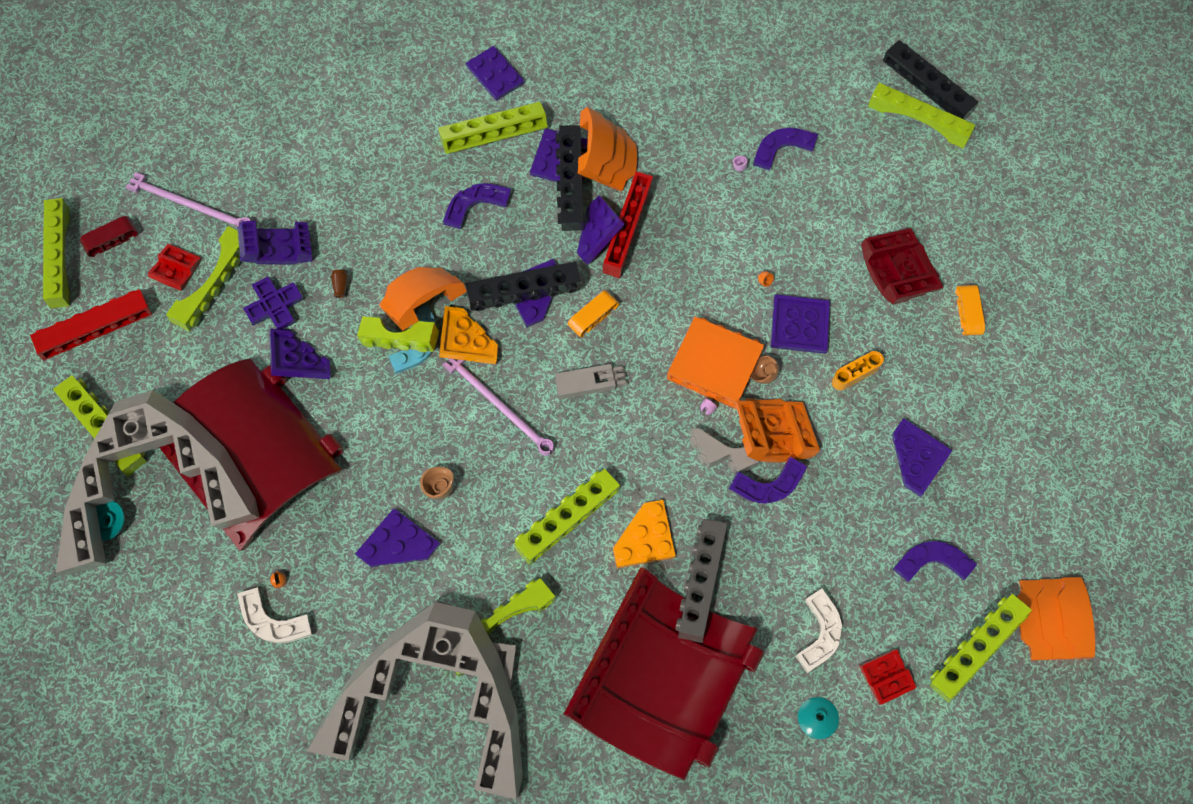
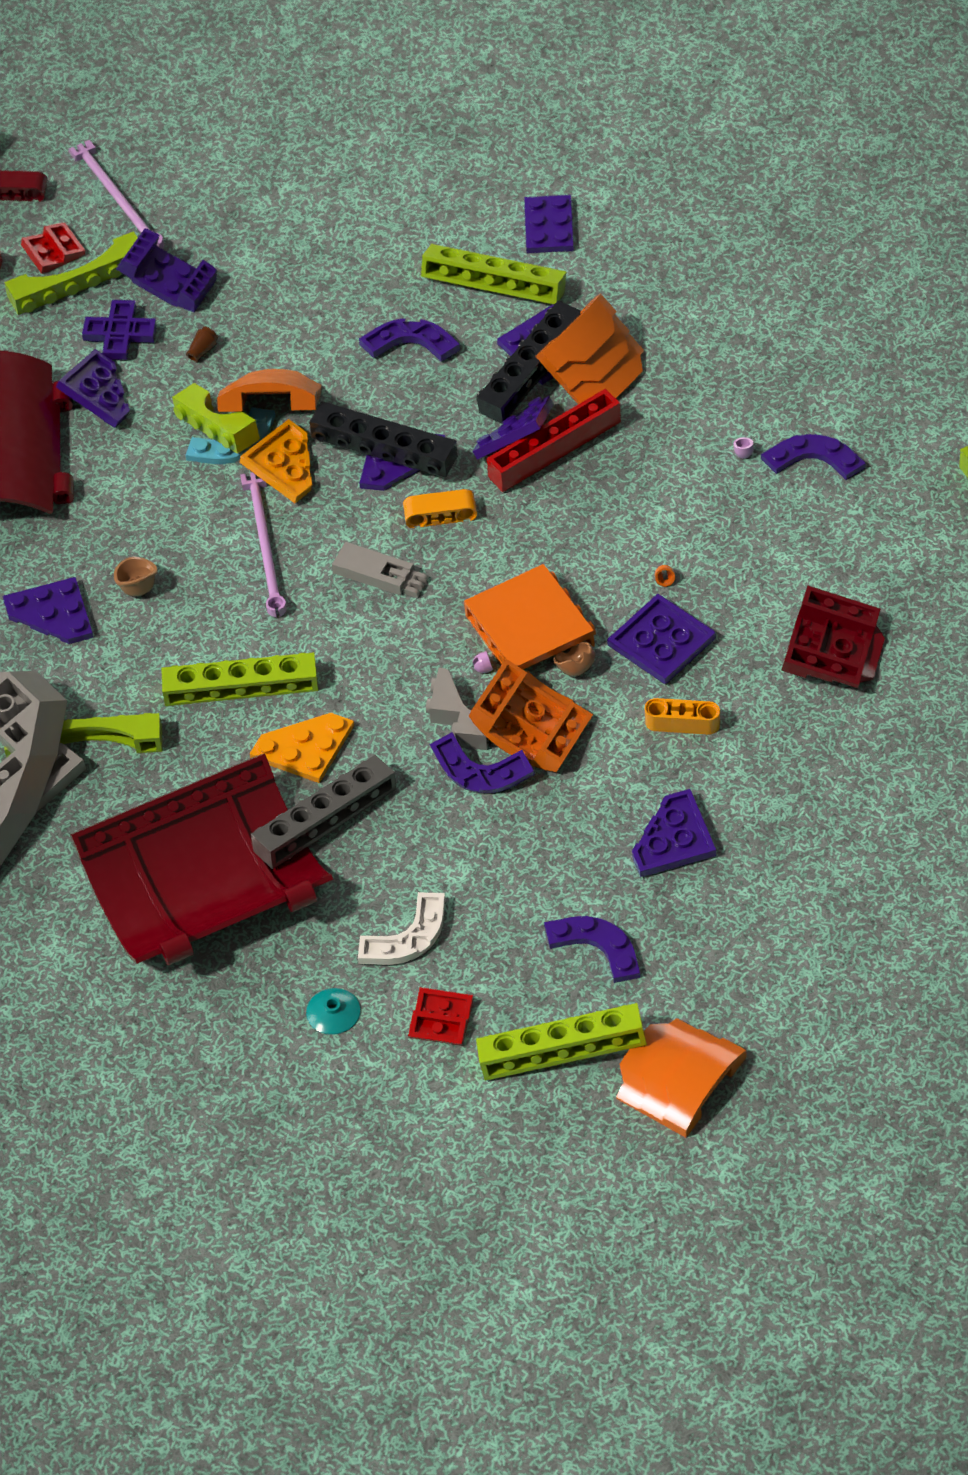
camera: 45 degrees right, 15 degrees down
light orange beam [955,285,985,336] -> none

